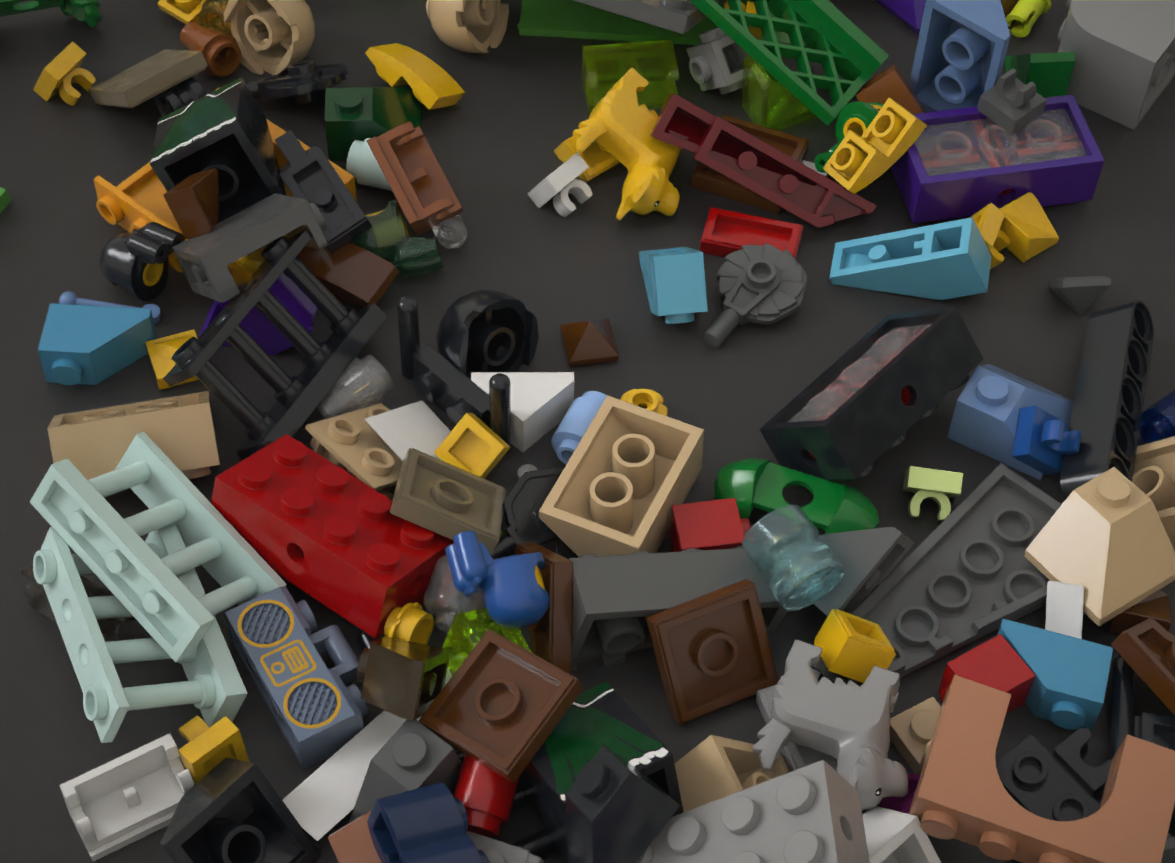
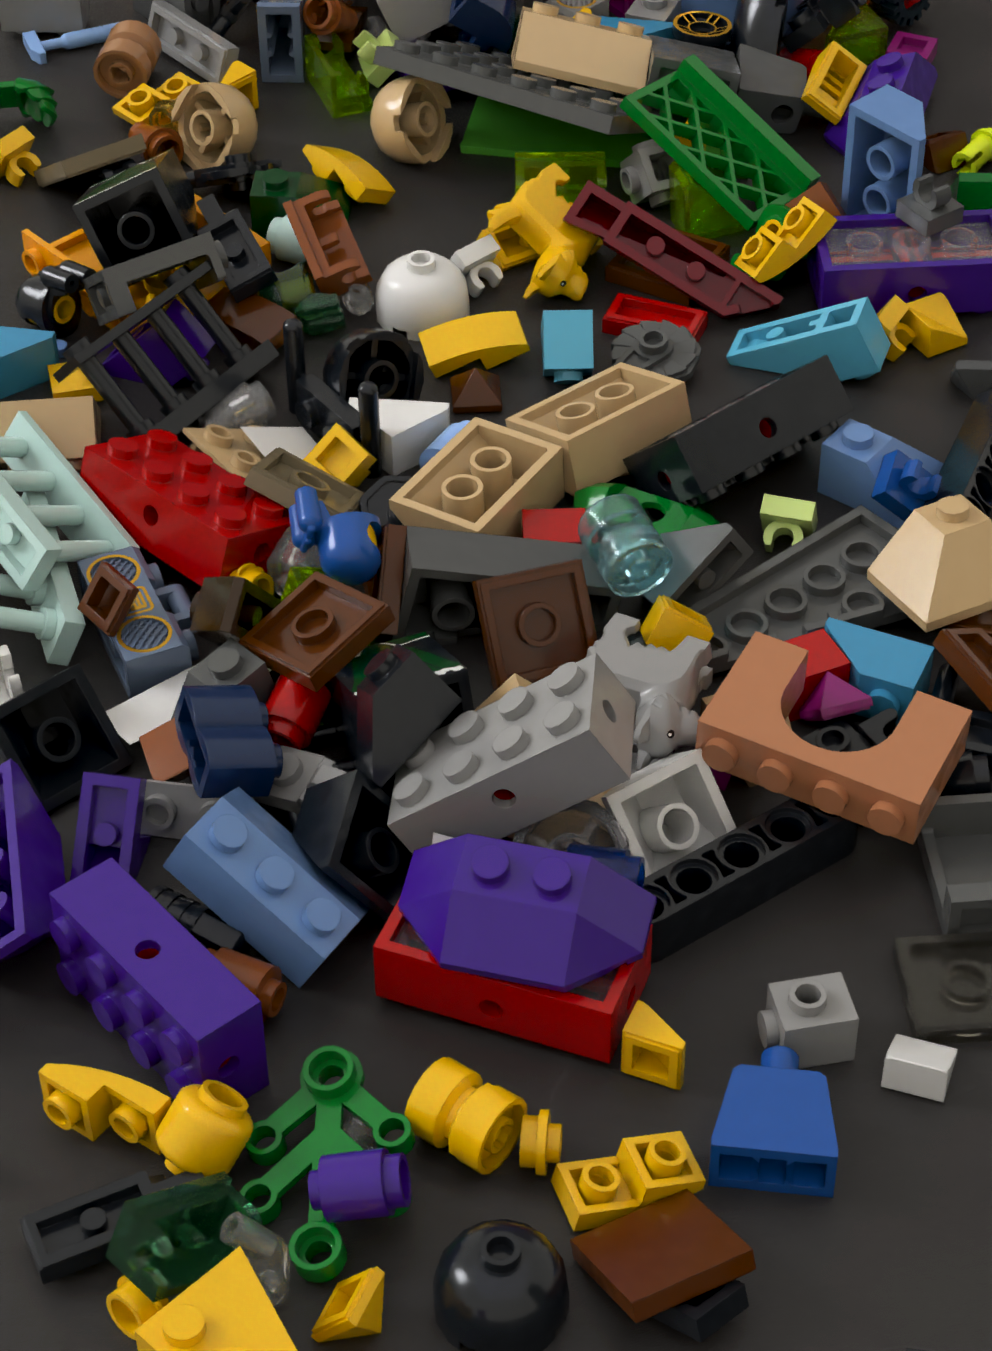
camera: 10 degrees right, 10 degrees down
reddish brown slope [163,168,219,239] -> none
yellow tile [178,716,250,785] -> none
white sticker [1045,580,1084,639] -> none
none -> reddish brown slope [77,561,139,637]
none -> white cylinder [375,250,470,341]
none -> yellow slope [418,311,530,378]
none -> tan slope [505,362,692,497]
none -> magenta slope [799,671,873,721]

